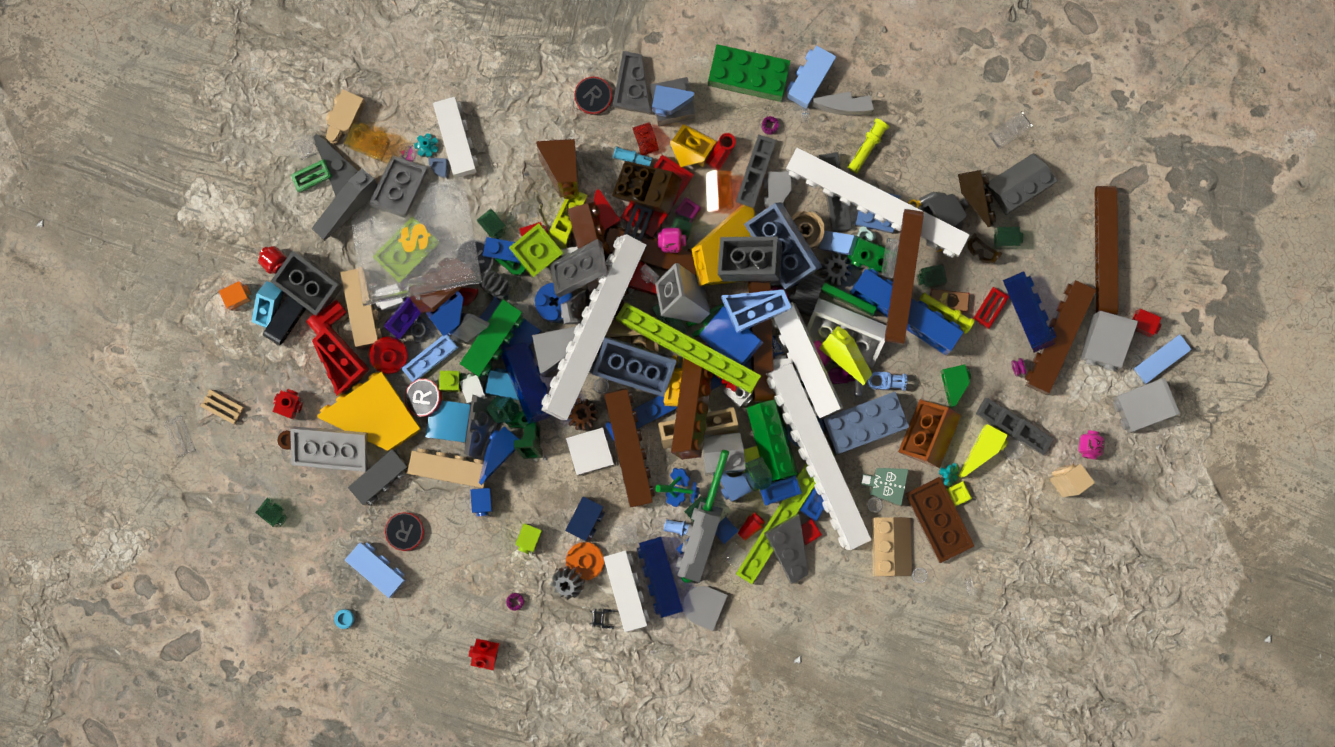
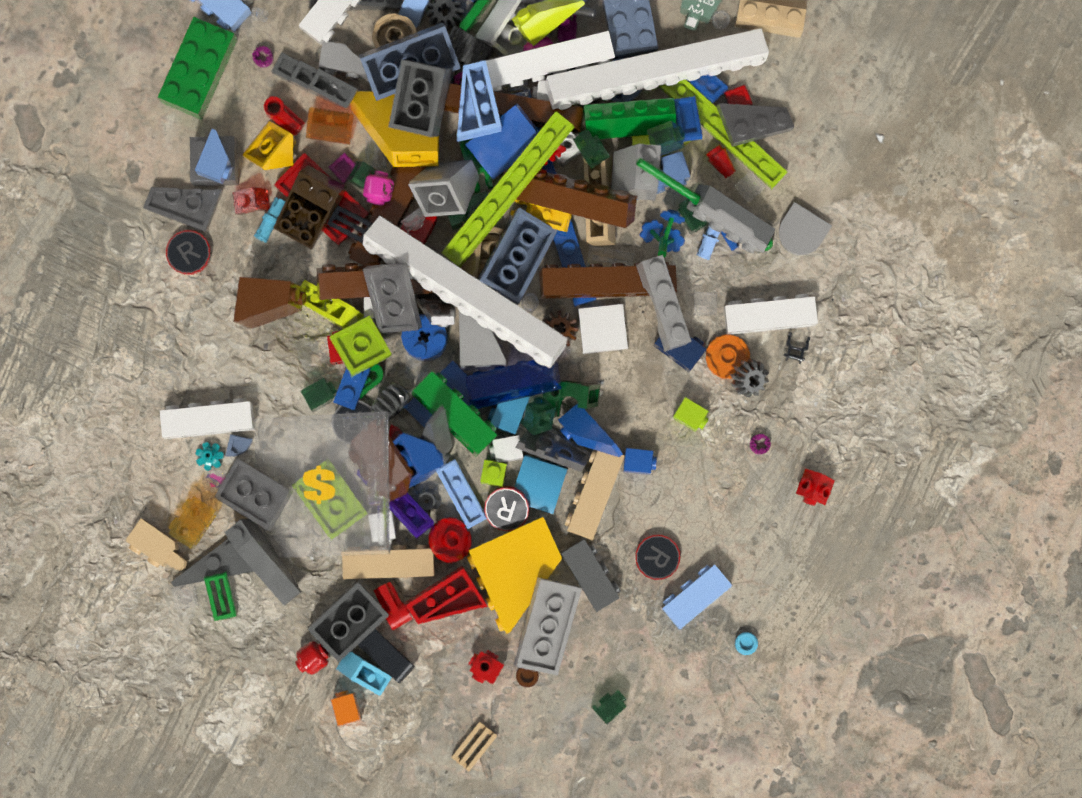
camera: 75 degrees left, 0 degrees up
red slope [593,189,621,233] -> none
clear blue brick [636,537,683,618] -> none
blue brick [715,517,738,544] -> none
none -> clear green brick [573,130,610,168]
none -> light grey arch [636,255,691,351]

